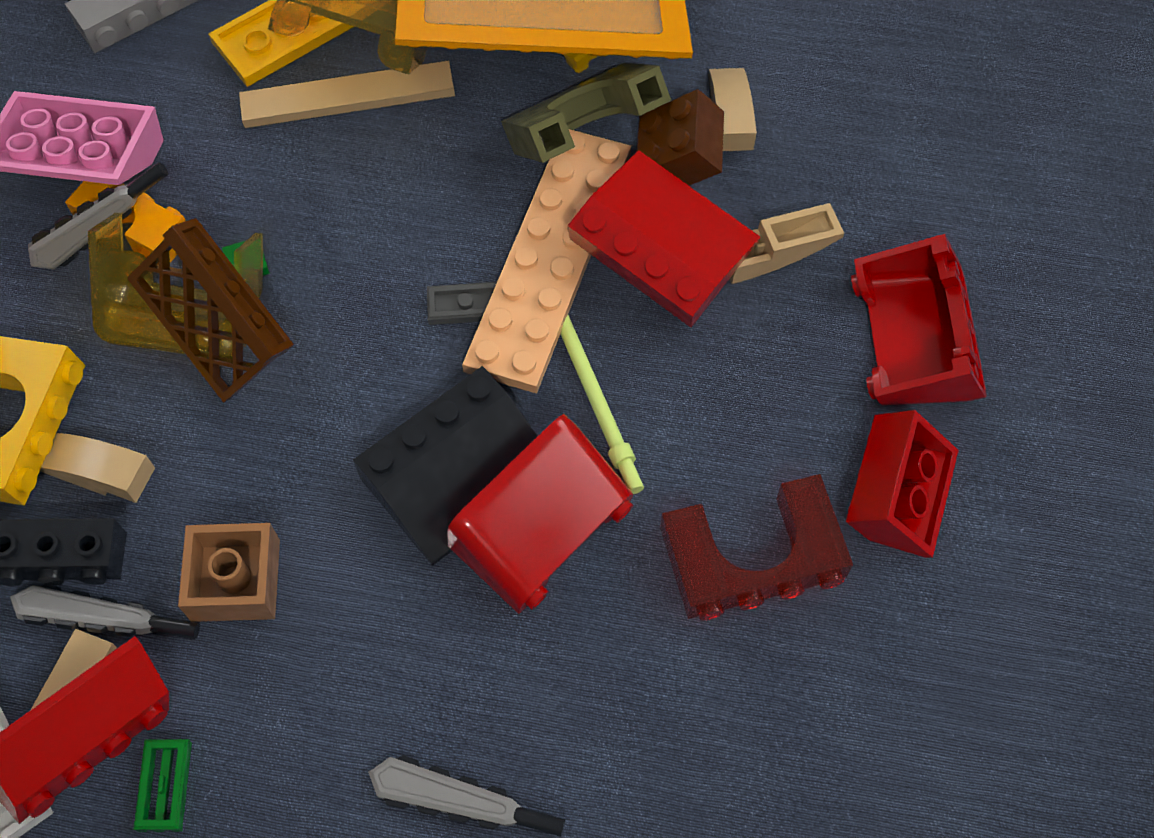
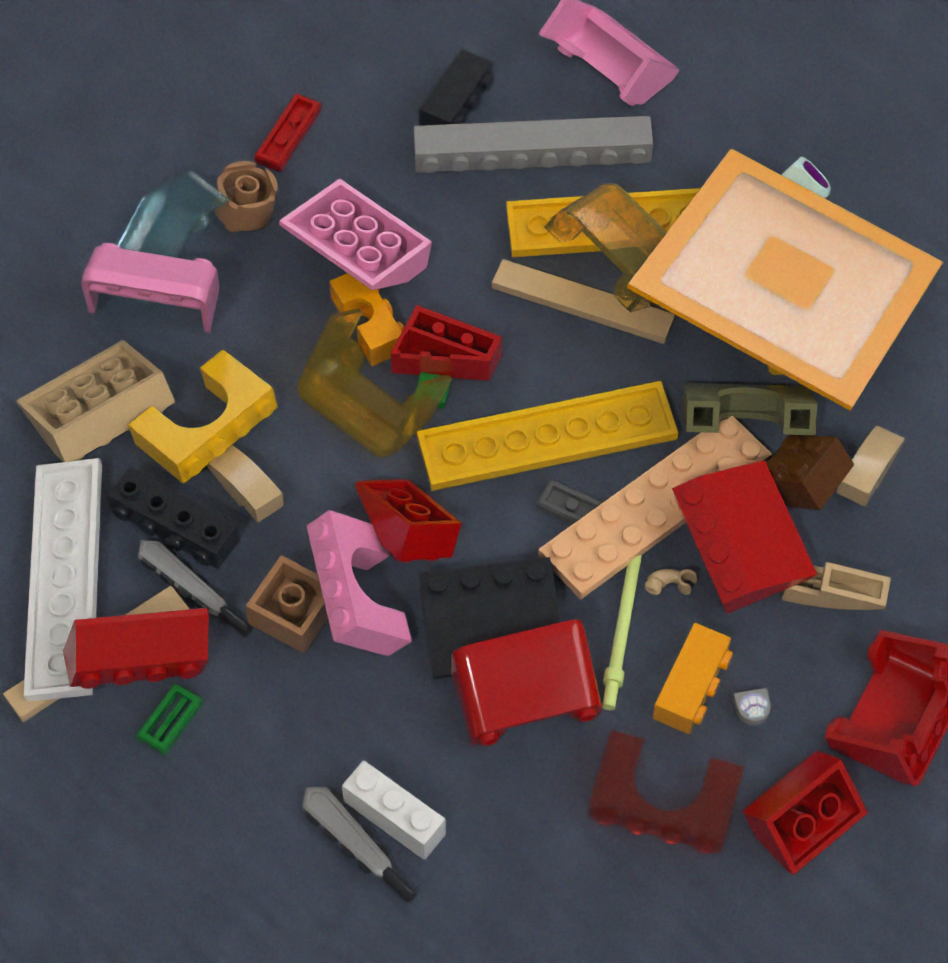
camera: 30 degrees right, 5 degrees down
light grey sword [28,162,169,270] -> none
reddish brown fence [127,218,294,403] -> none
none -> bright pink arch [306,510,412,656]
none -> white brick [342,760,446,860]
none -> red slope [355,479,462,563]
none -> red wedge [390,305,502,381]
none -> yellow plate [417,381,678,491]
none -> tan arm [645,569,697,595]
none -> light orange brick [652,622,734,735]
none -> tile [733,688,771,726]

